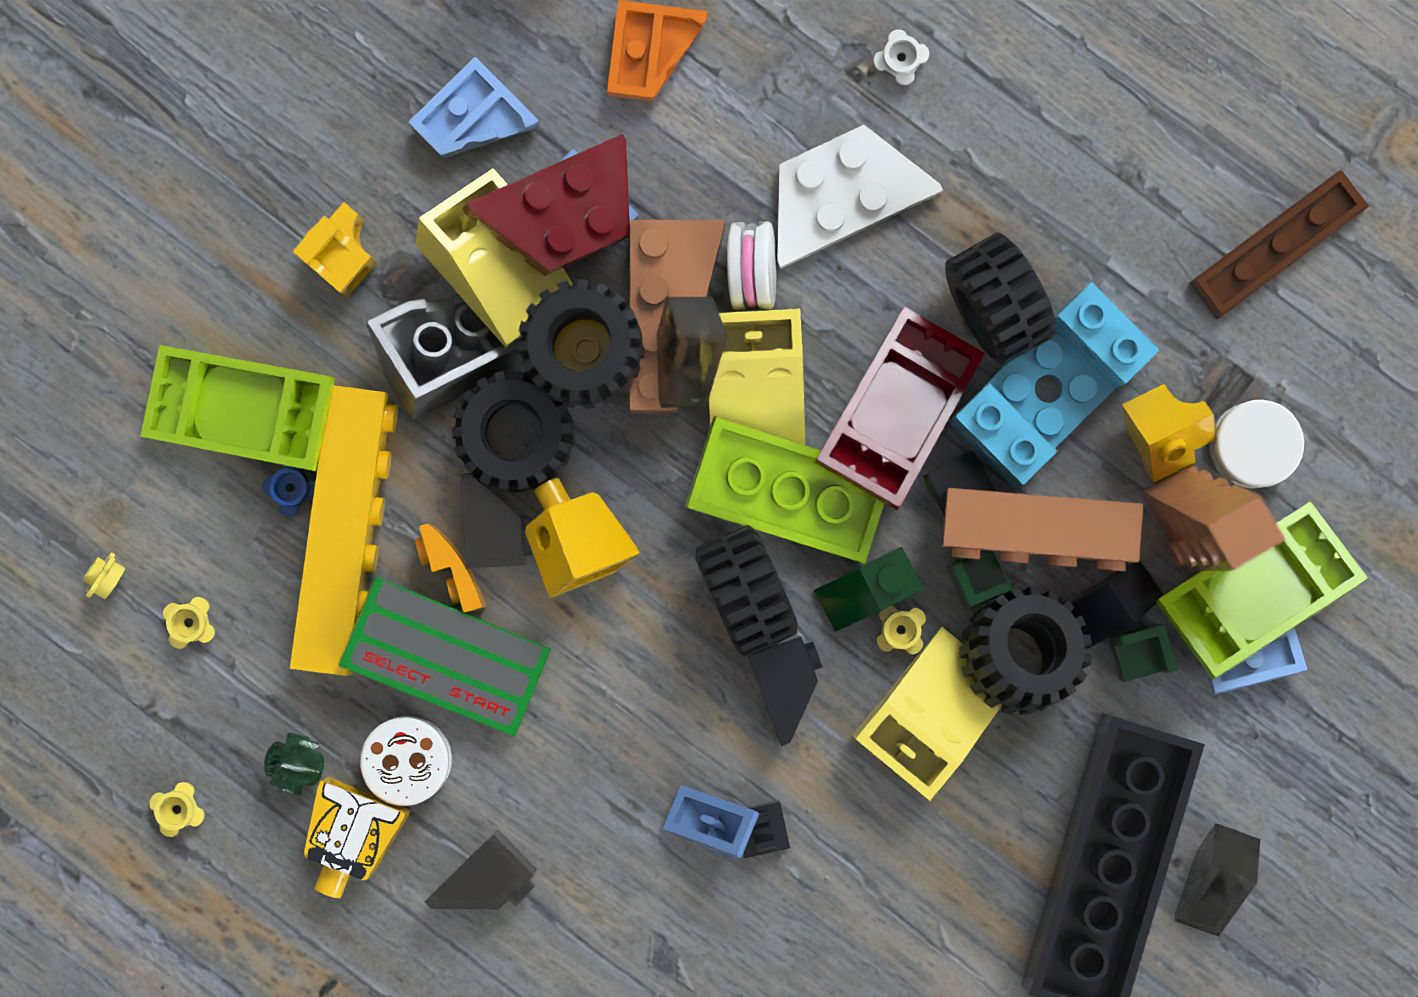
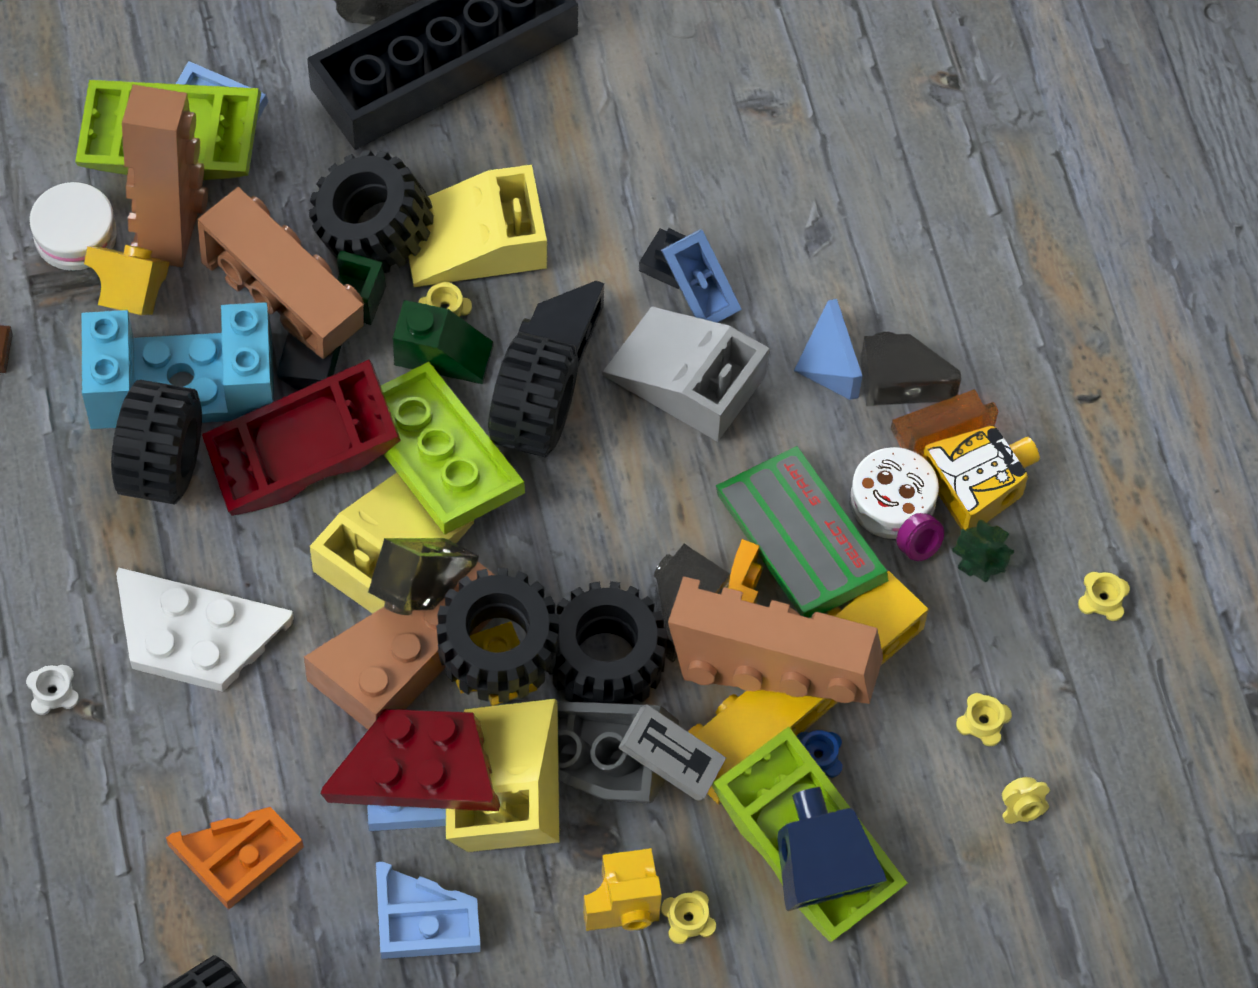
camera: 140 degrees left, 25 degrees down
yellow torso [525,478,640,598] -> none
white head [727,221,776,310] -> none
black slope [1070,559,1164,649] -> none
dark green panel [1109,623,1177,682] -> none
none -> light grey slope [602,307,770,442]
none -> light grey tile [618,704,726,801]
none -> light yellow plate [661,891,716,944]
none -> nougat wedge [668,576,883,704]
none -> dark blue torso [777,787,887,911]
none -> medium blue slope [794,299,862,400]
none -> clear orange panel [891,389,999,457]
none -> magenta tile [896,513,944,561]

